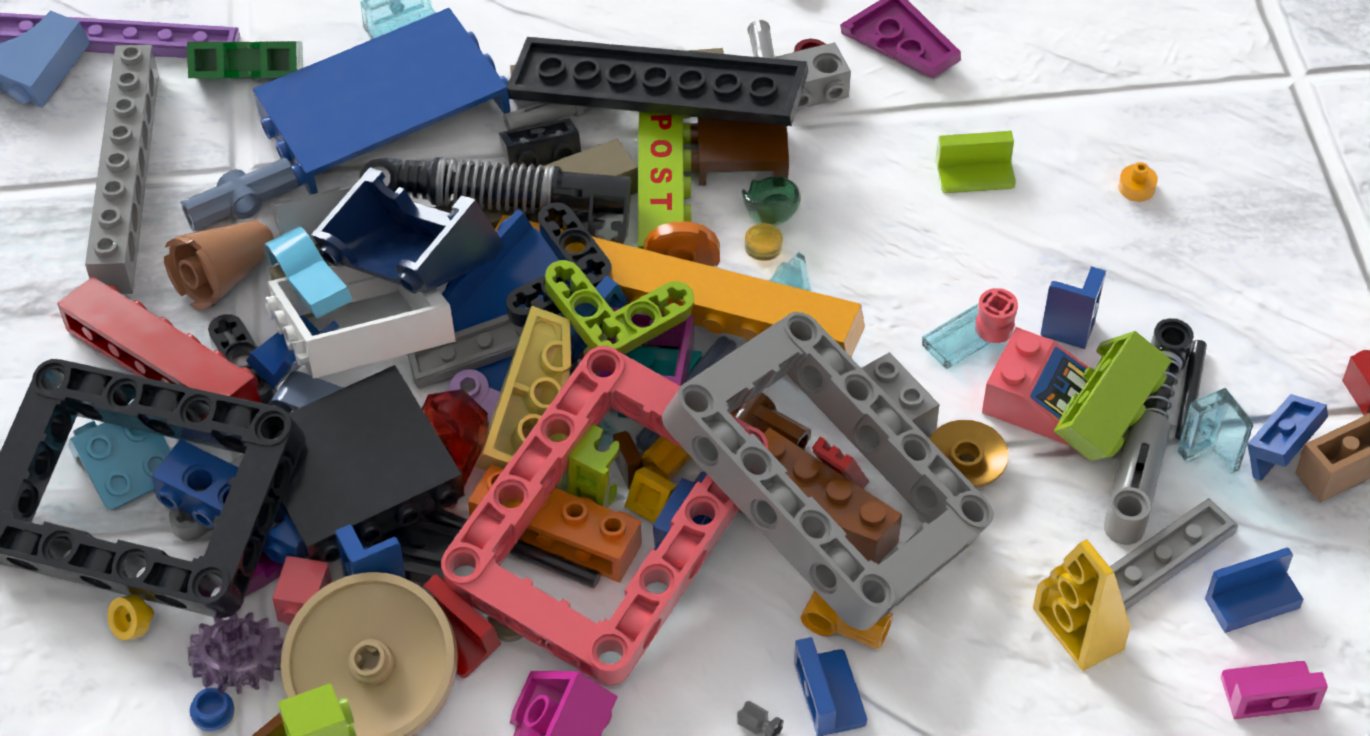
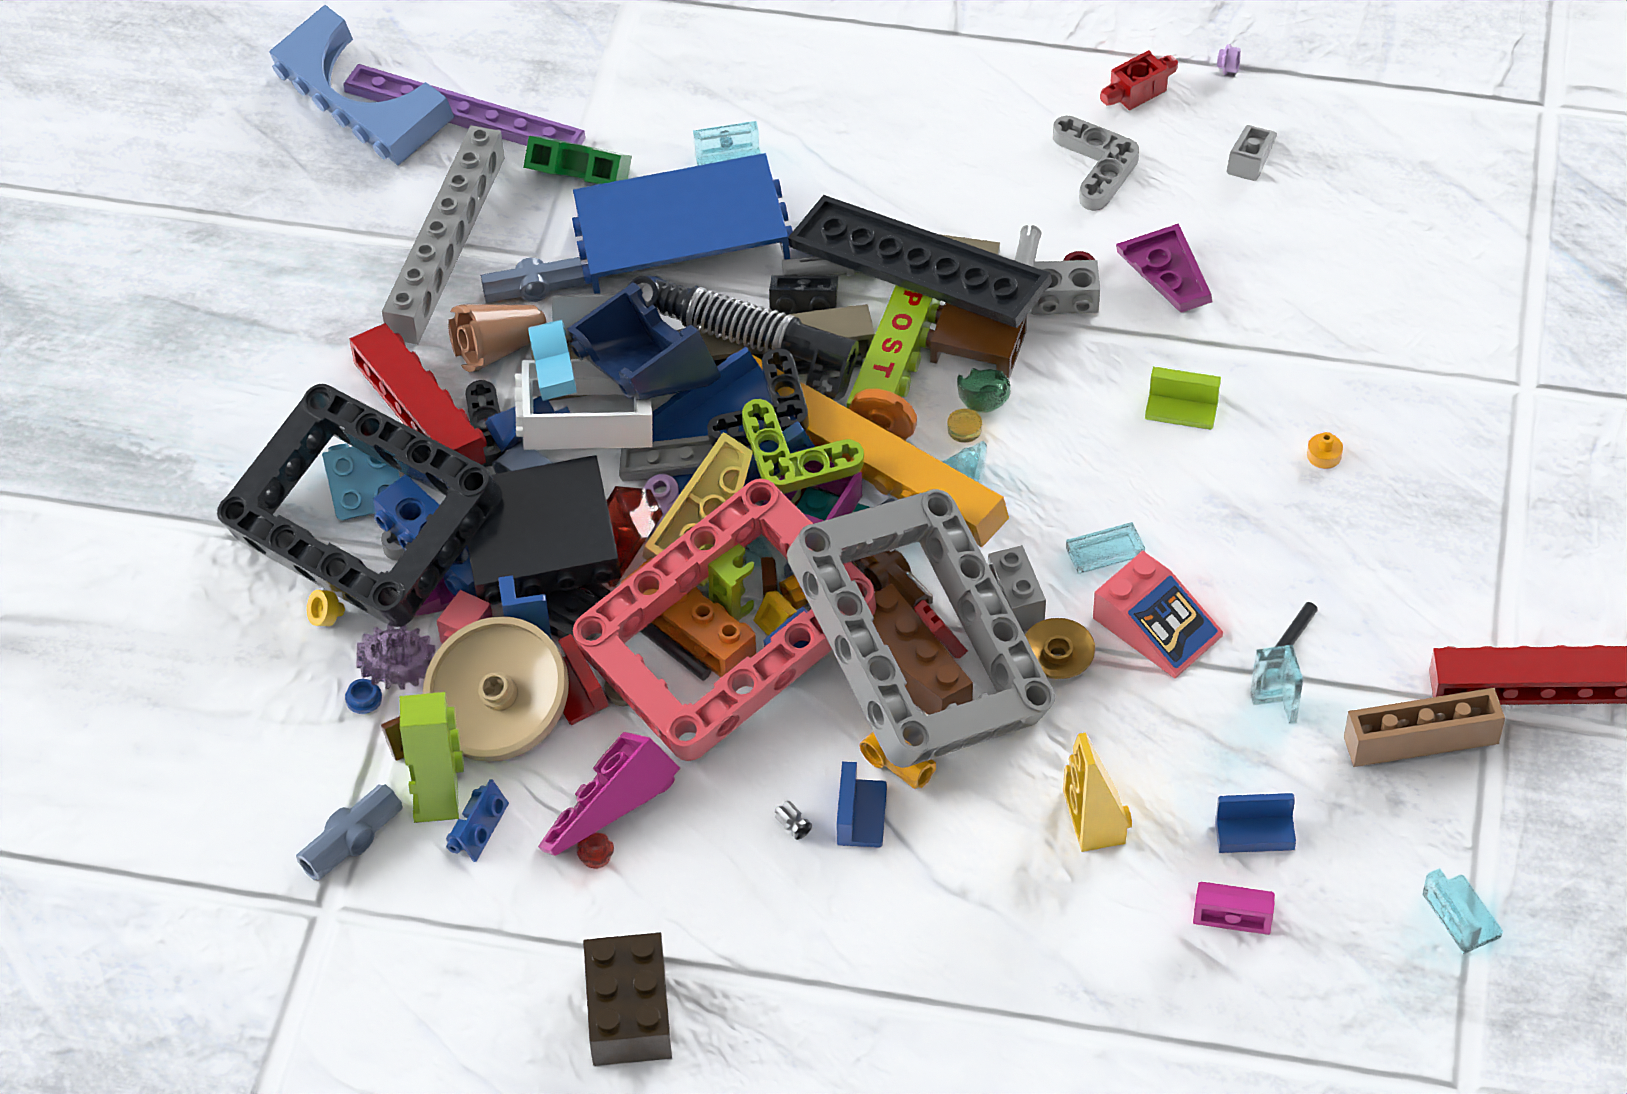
camera: 20 degrees right, 0 degrees up
coral wheel [975,288,1018,343] -> none
blue panel [1040,266,1106,349] -> none
lime wedge [1054,331,1172,461] -> none
light grey piece [1104,318,1194,545] -> none
light grey tile [1110,498,1238,610] -> none
blue panel [1247,394,1328,481] -> none

